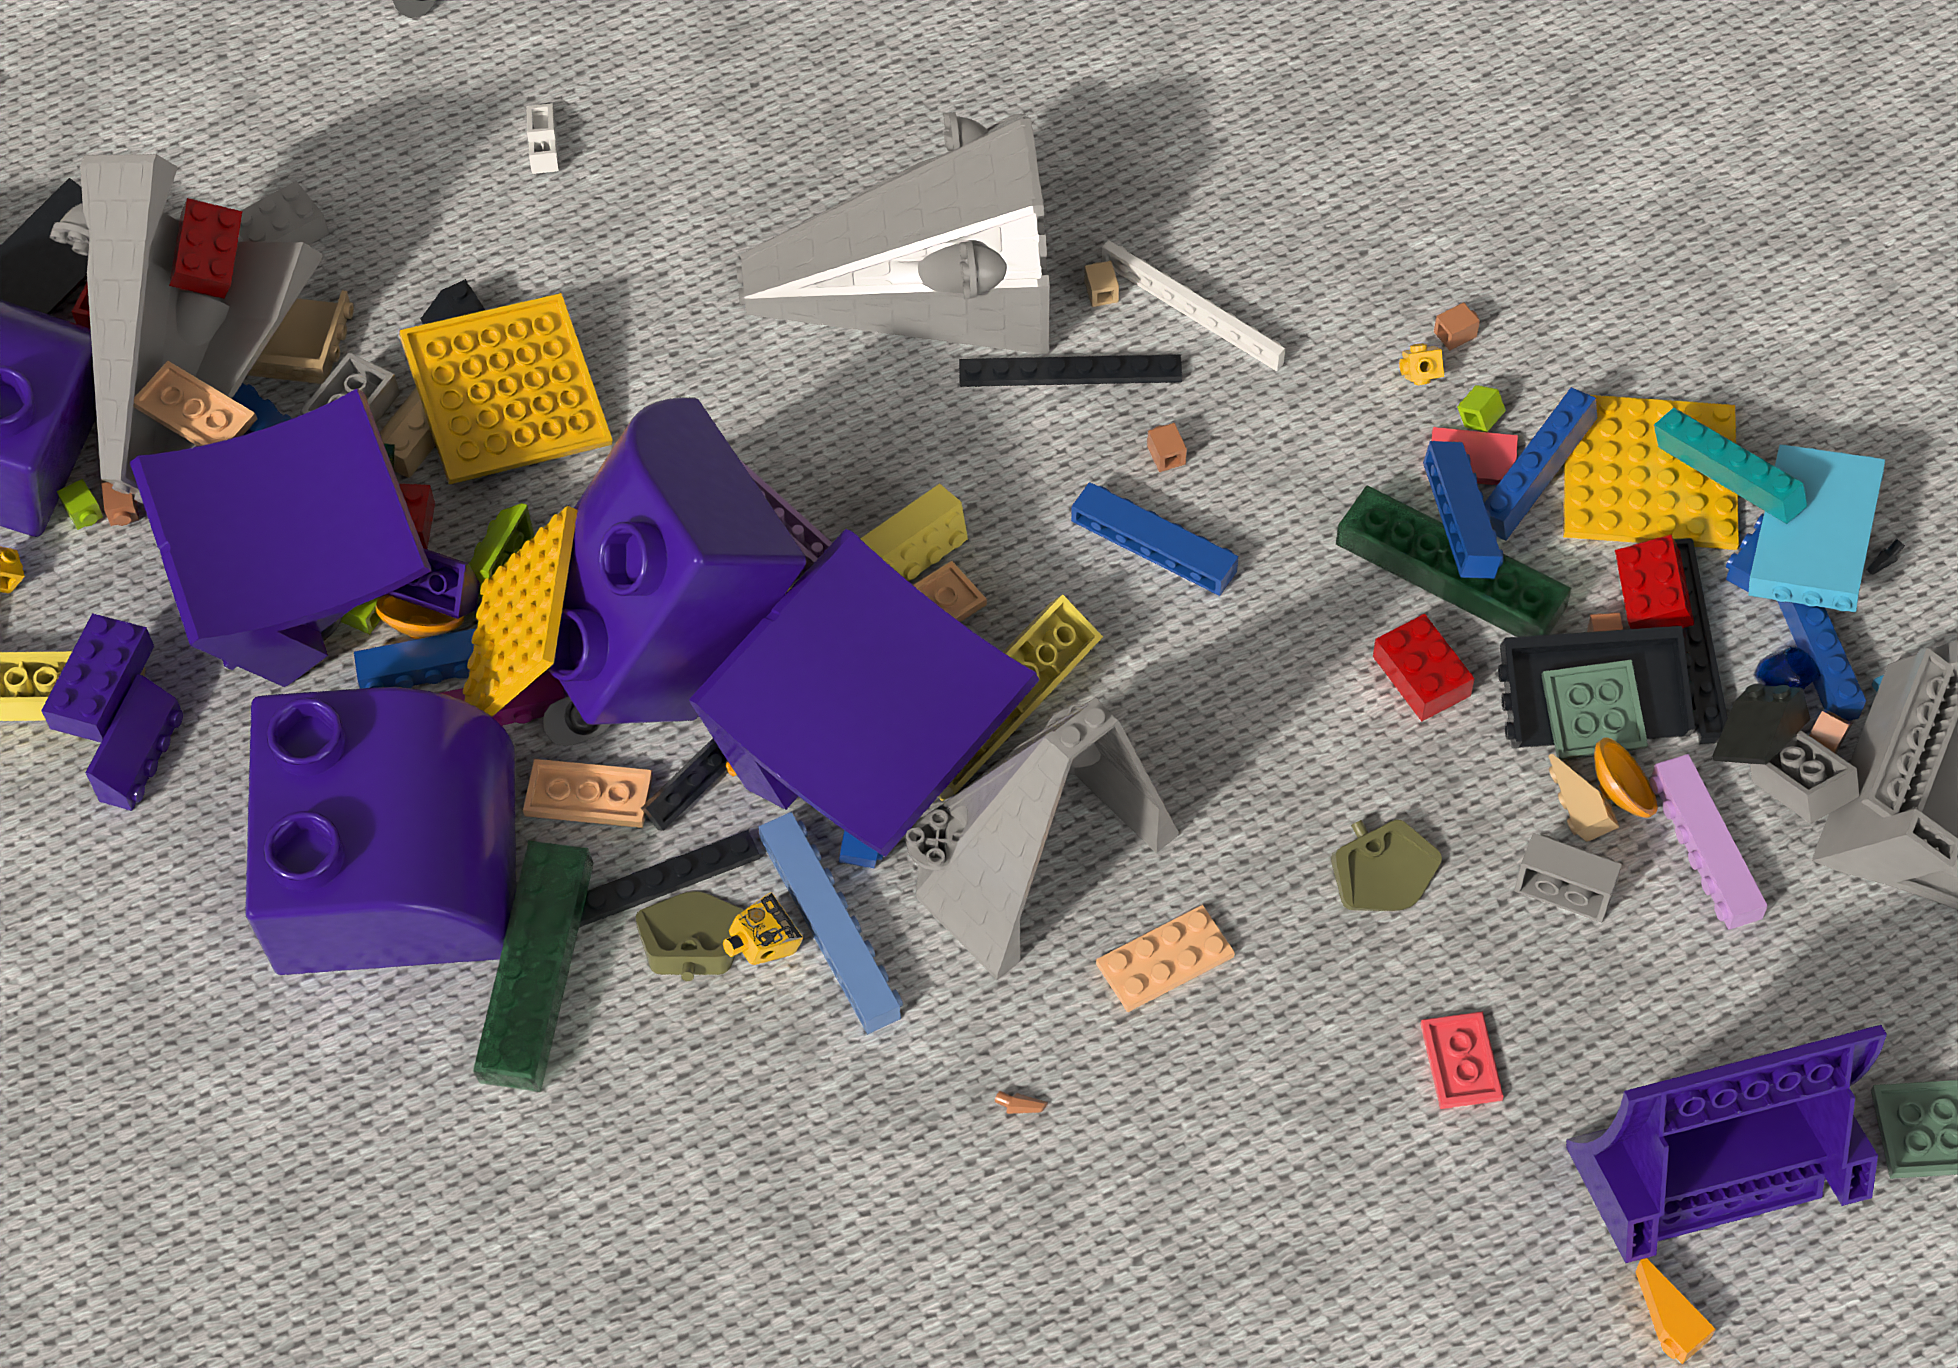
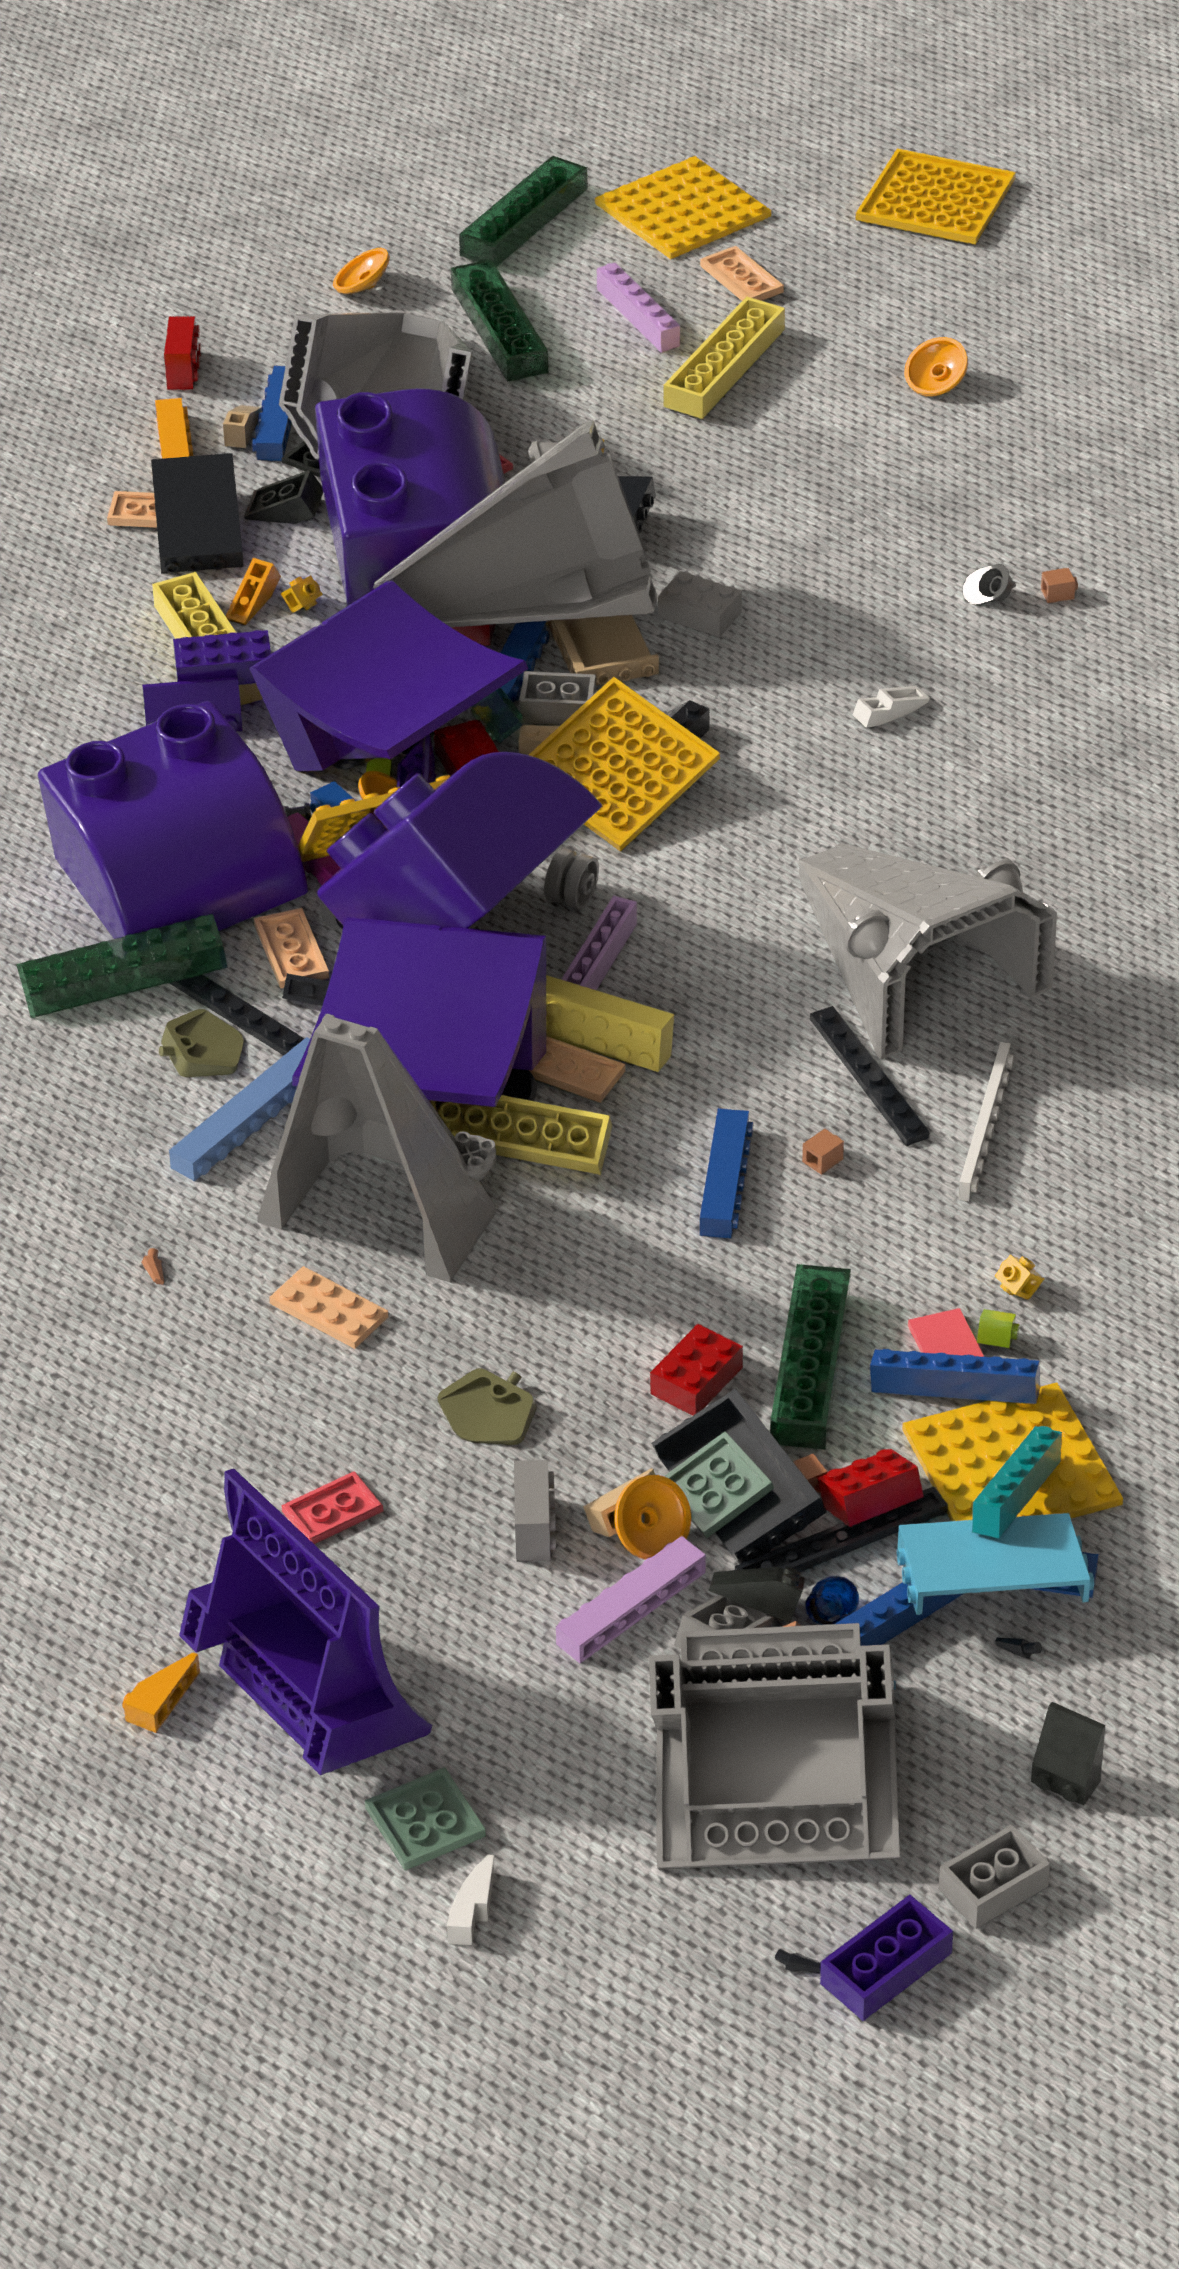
camera: 65 degrees right, 15 degrees down
light nougat plate [133,361,257,446] -> none
red brick [169,198,243,299] -> none
yellow torso [723,892,803,965] -> none
tan brick [1084,261,1119,307] -> none
blue brick [1423,441,1503,579] -> none
nougat brick [1434,302,1480,351] -> none

